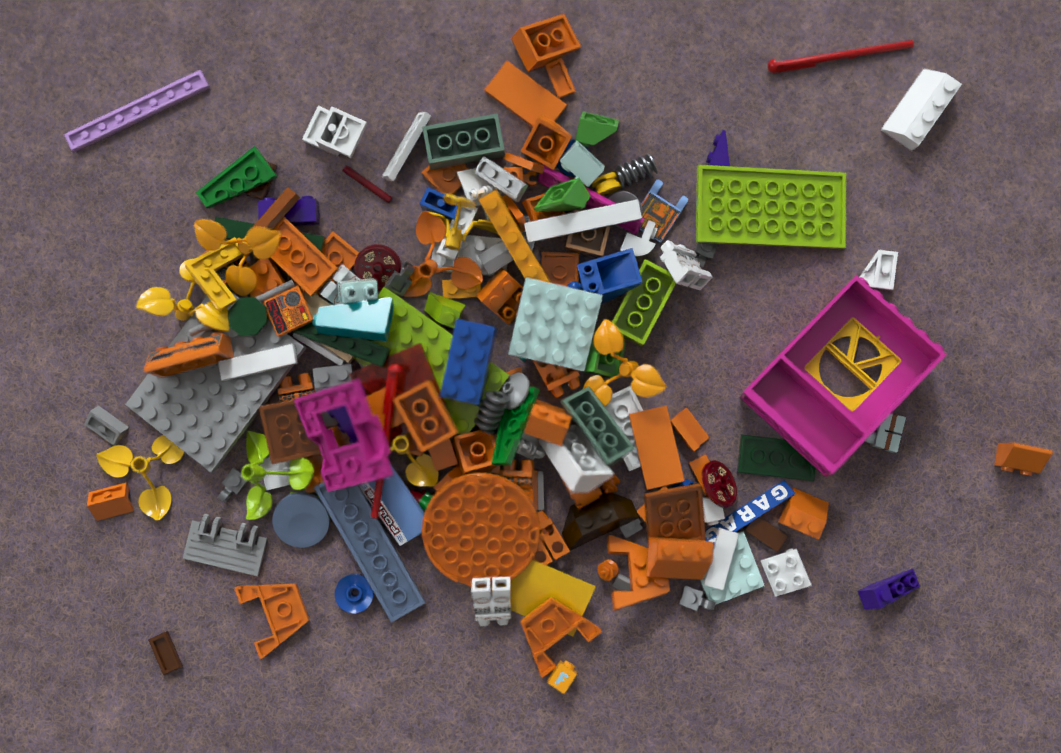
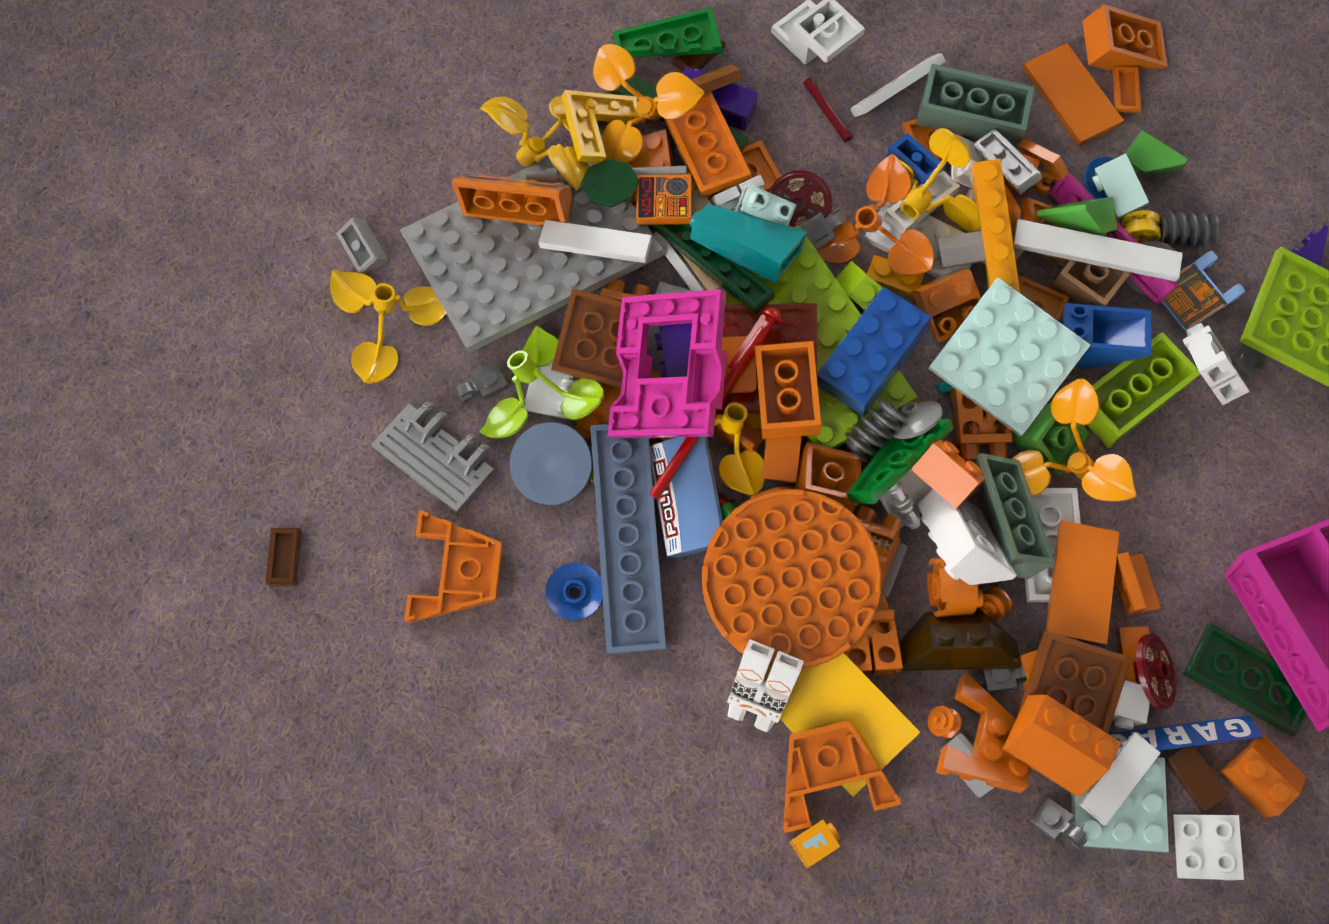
camera: 25 degrees right, 15 degrees down
orange panel [87,483,134,521] -> none
orange slope [521,115,572,170] -> none
white brick [620,220,657,257] -> none

